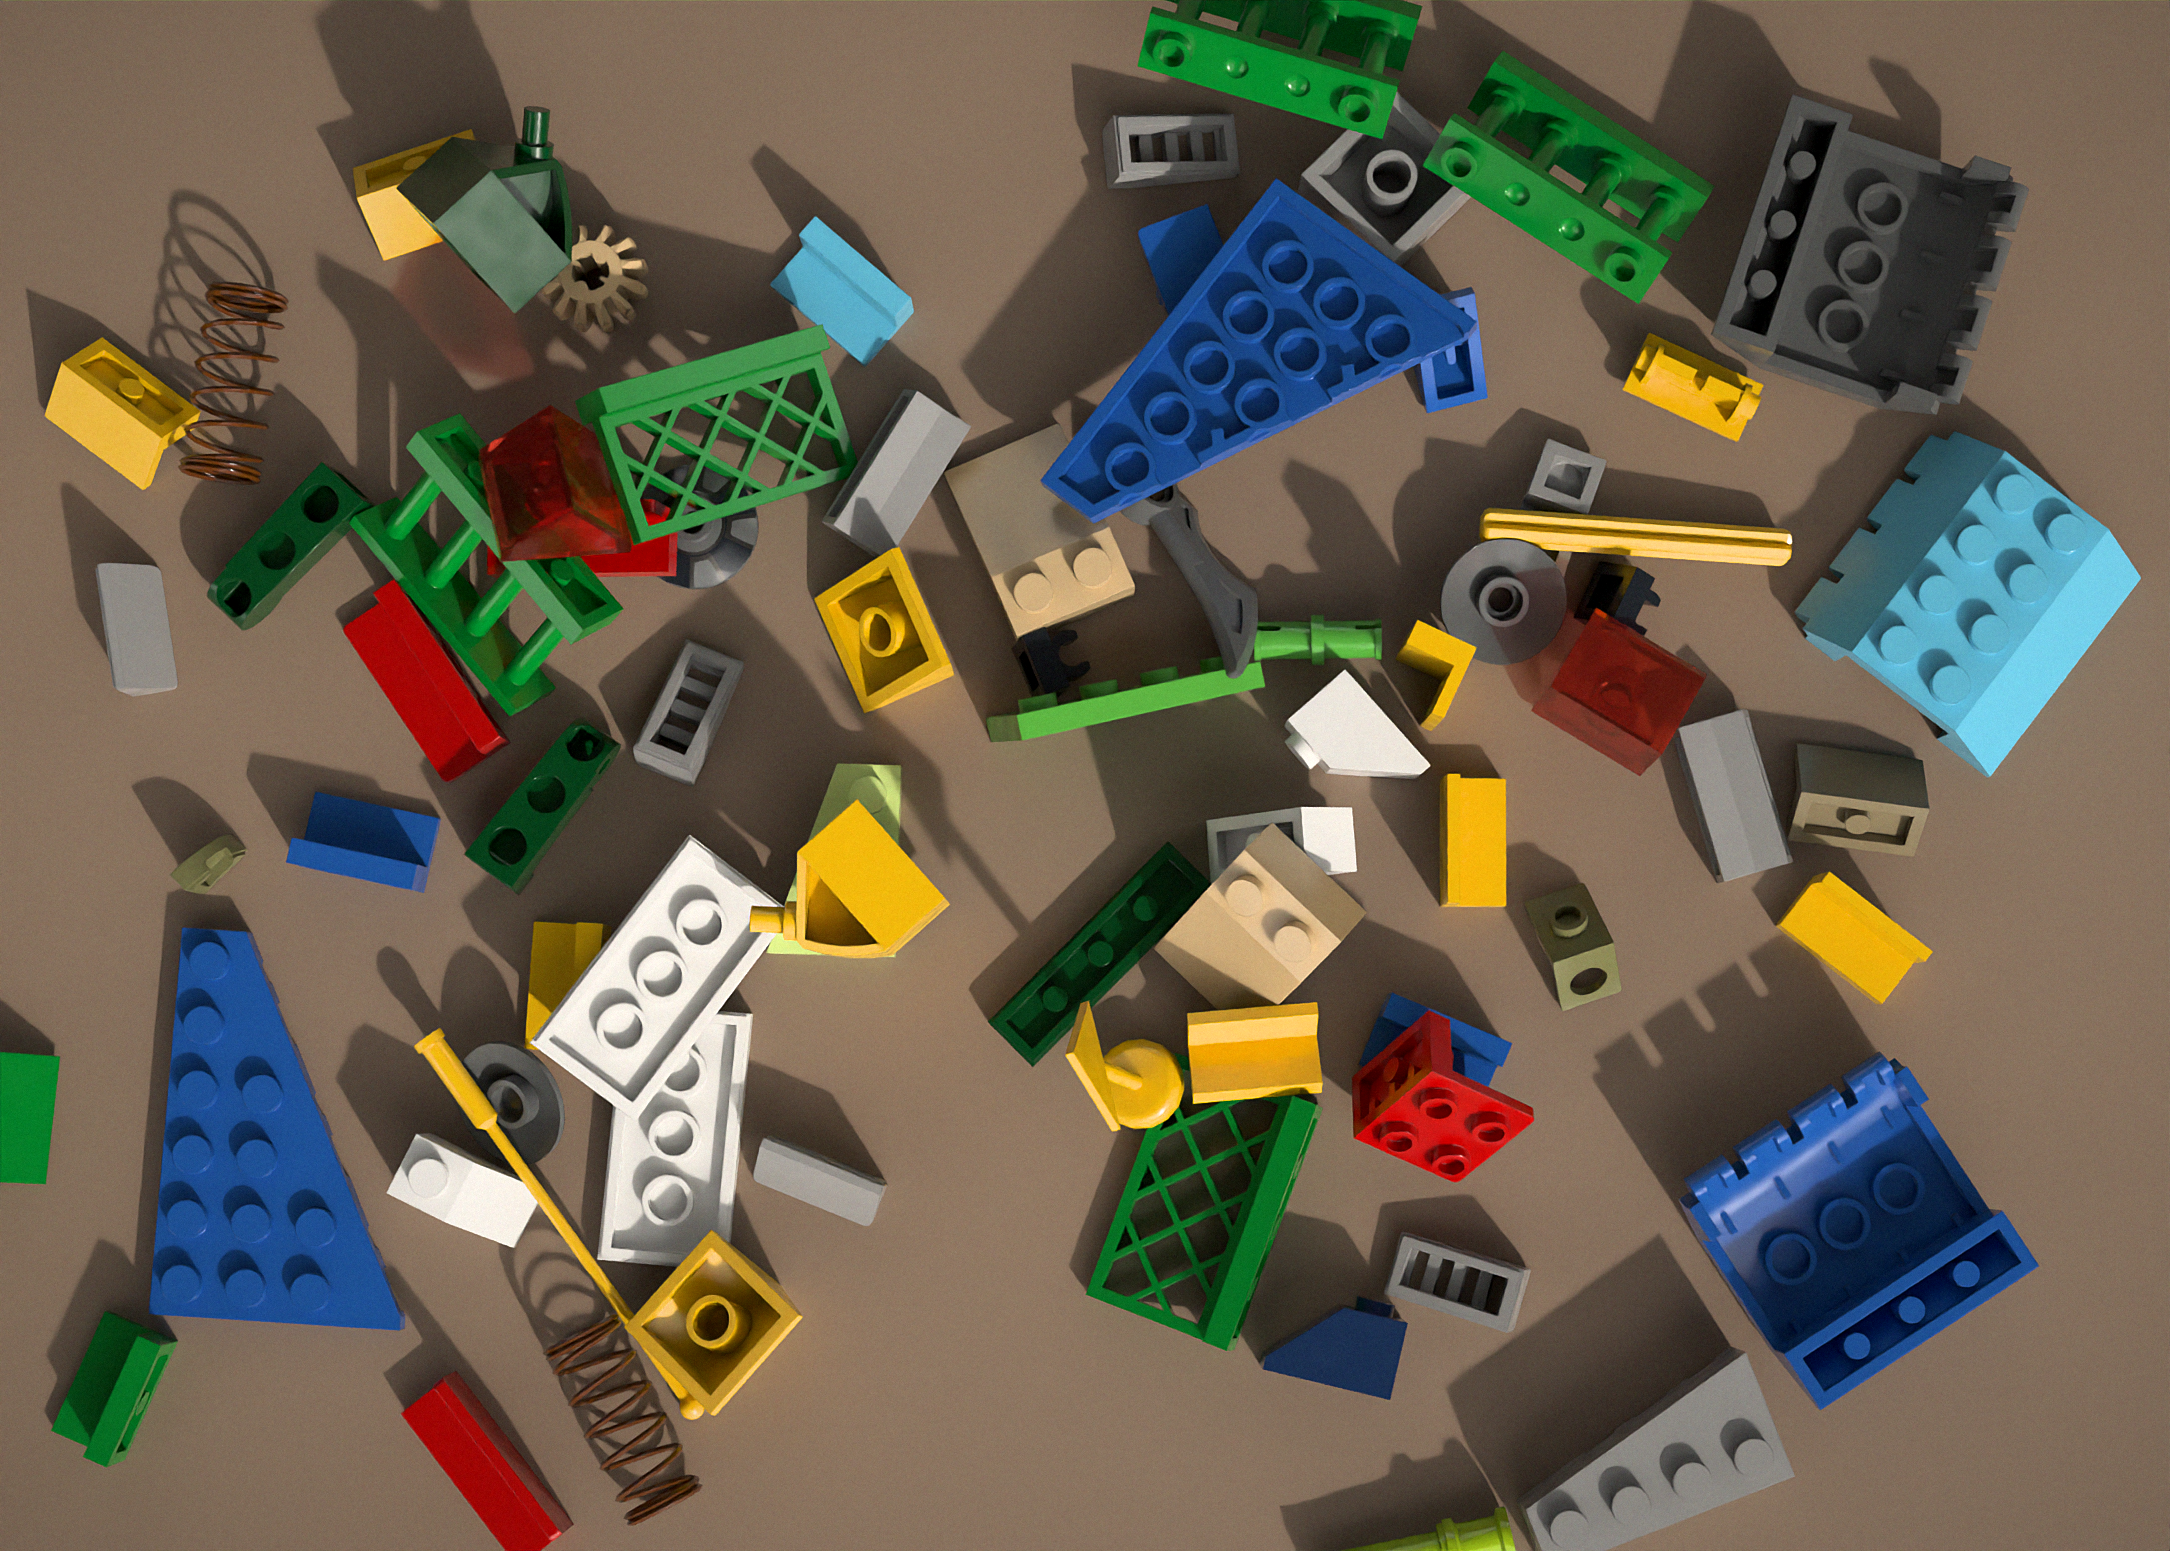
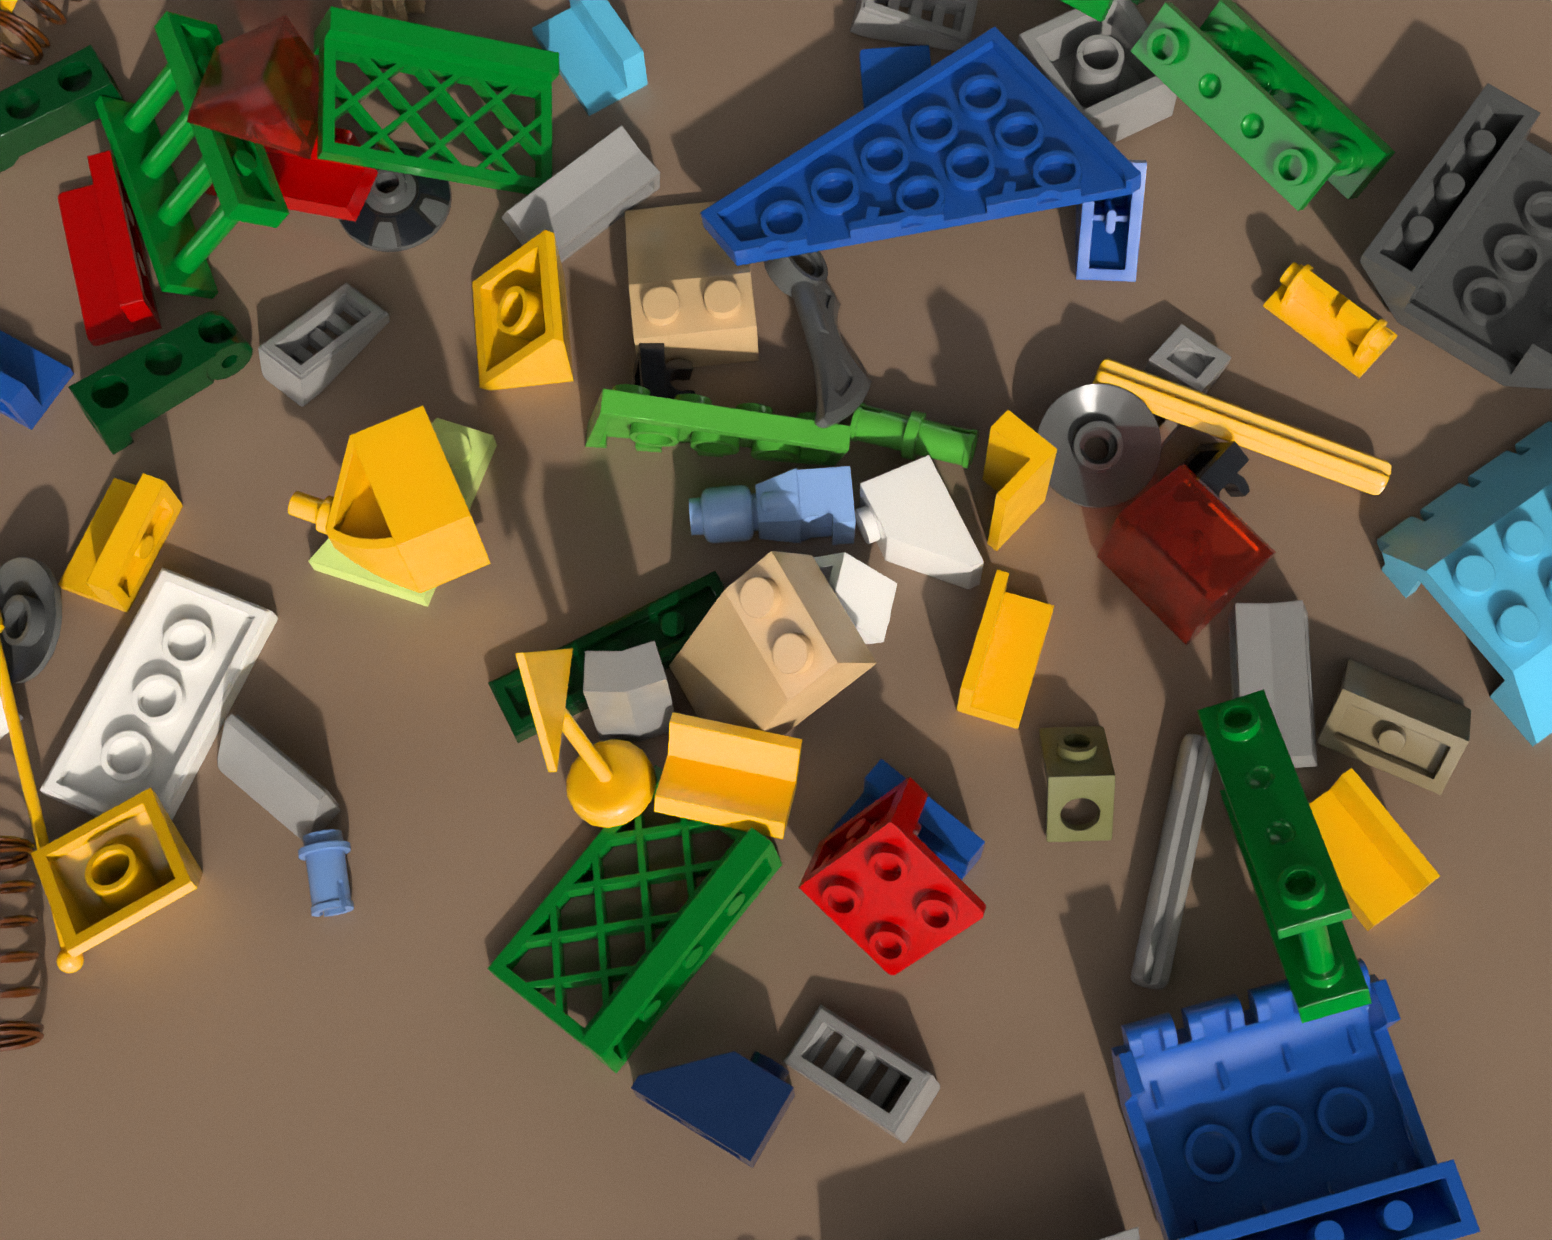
camera: 20 degrees right, 15 degrees down
white tile [529,835,784,1121] -> none
none -> medium blue pin [298,829,354,917]
none -> light grey piece [583,641,674,742]
none -> light blue piece [689,466,856,545]
none -> light grey axle [1131,734,1215,990]
none -> green fence [1197,689,1372,1023]

